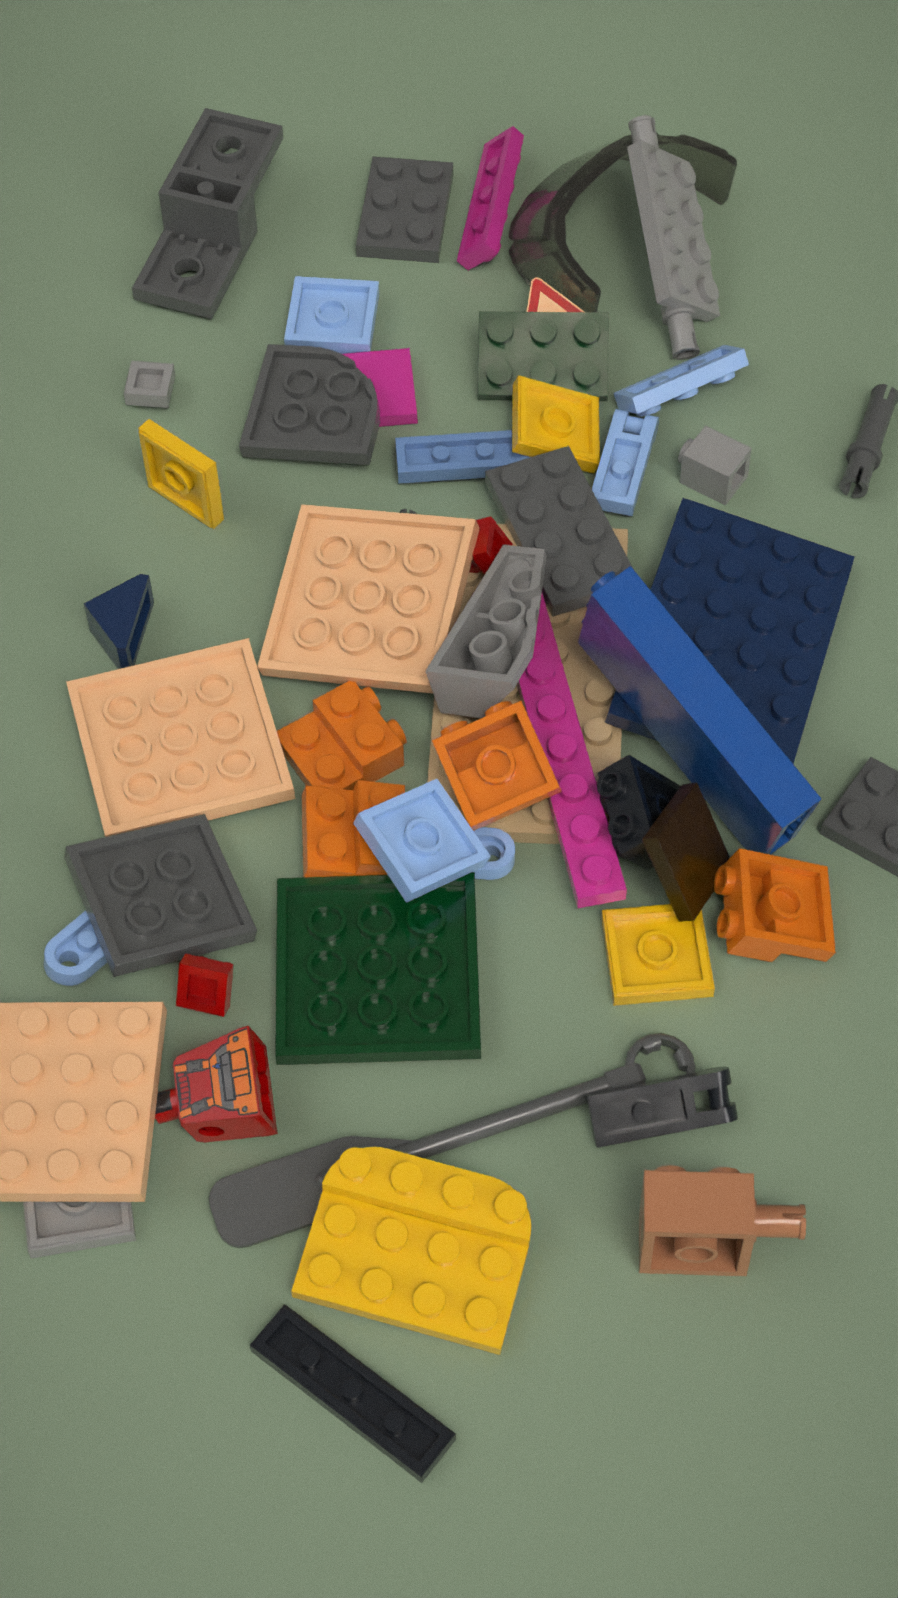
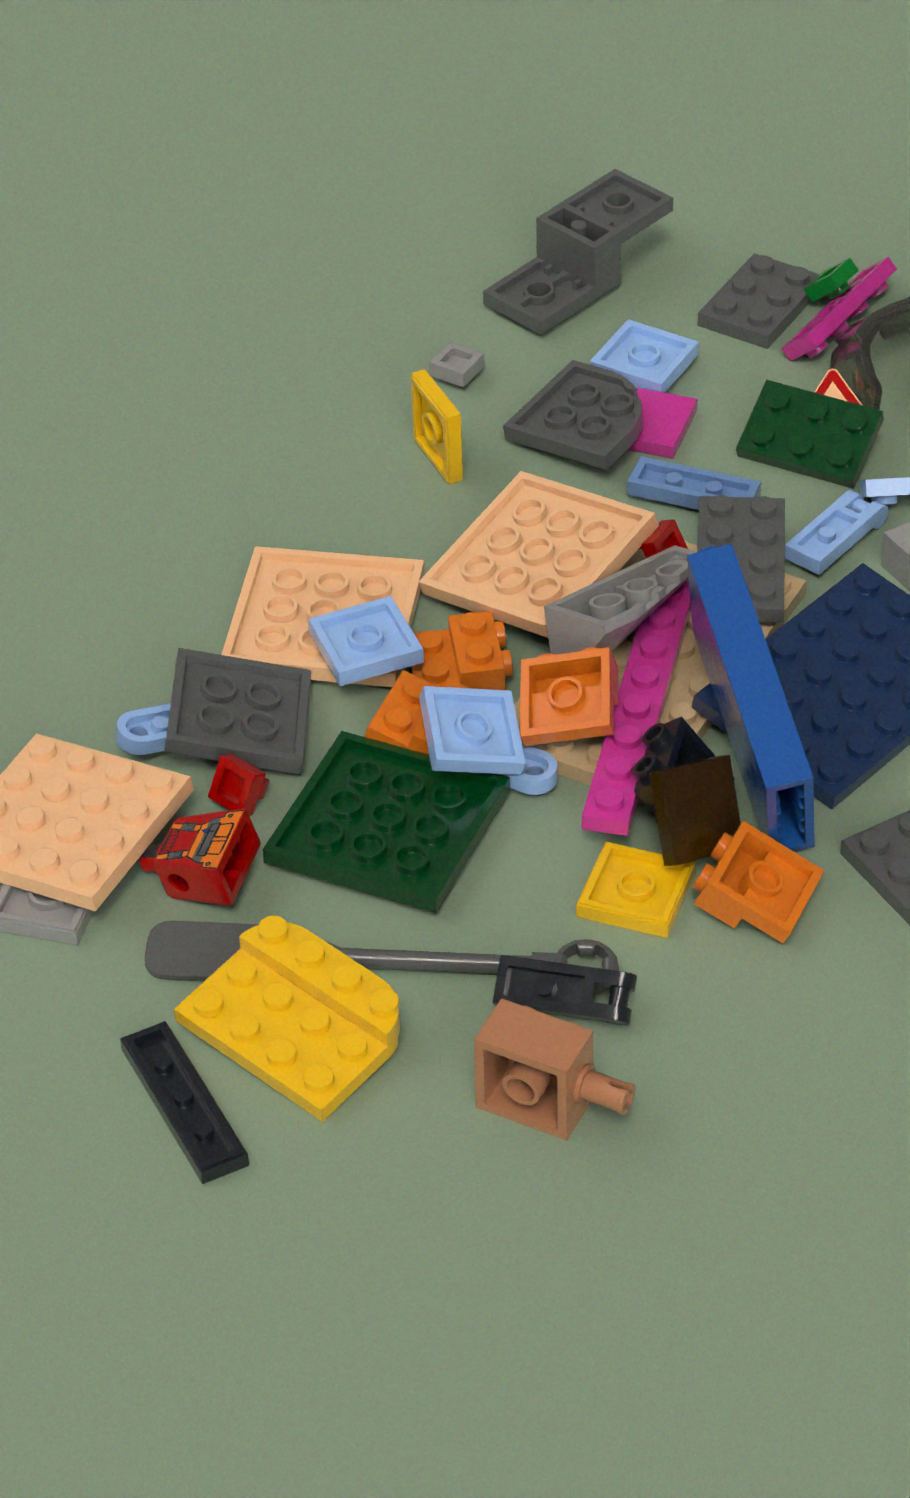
camera: 25 degrees right, 15 degrees down
dark blue slope [84,574,154,669] -> none
yellow tile [512,375,600,474] -> none
none -> light blue plate [308,596,424,686]
none -> green plate [804,258,859,302]

